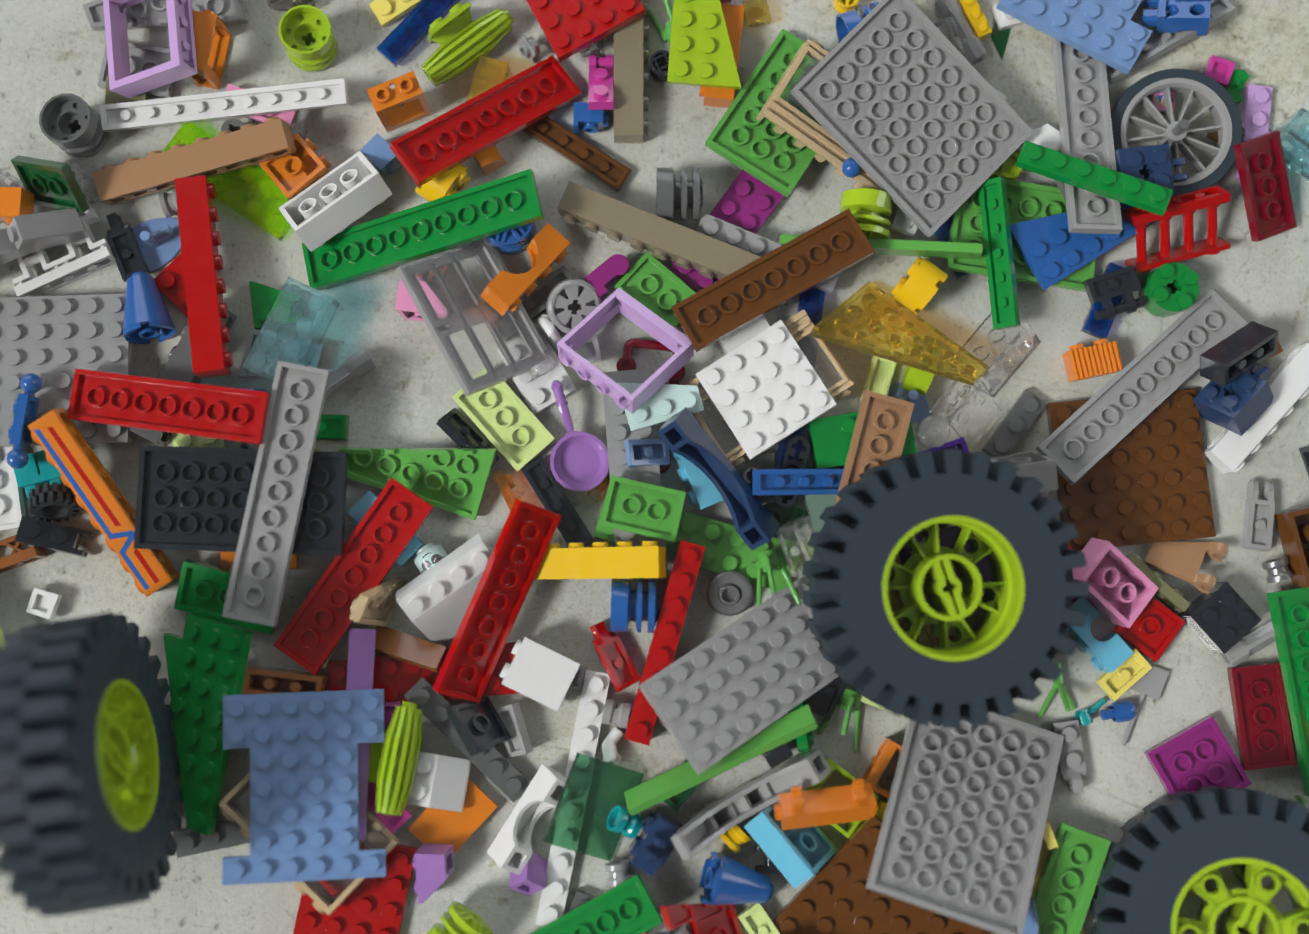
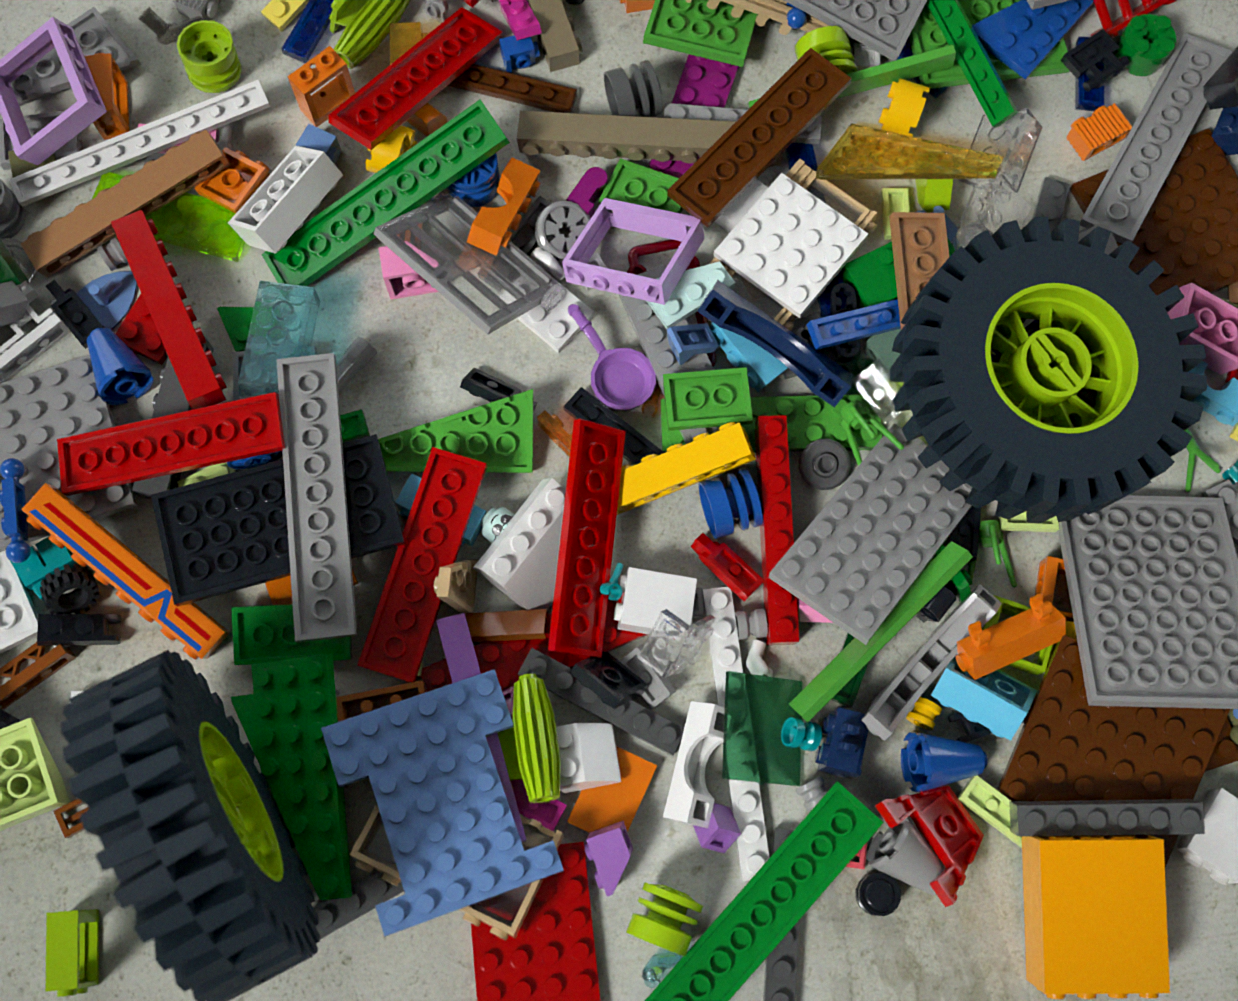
camera: 15 degrees left, 10 degrees down
yellowish green plate [452,369,555,472] -> none
none -> teal hand [600,563,624,600]
none -> clear bracket [638,609,716,678]

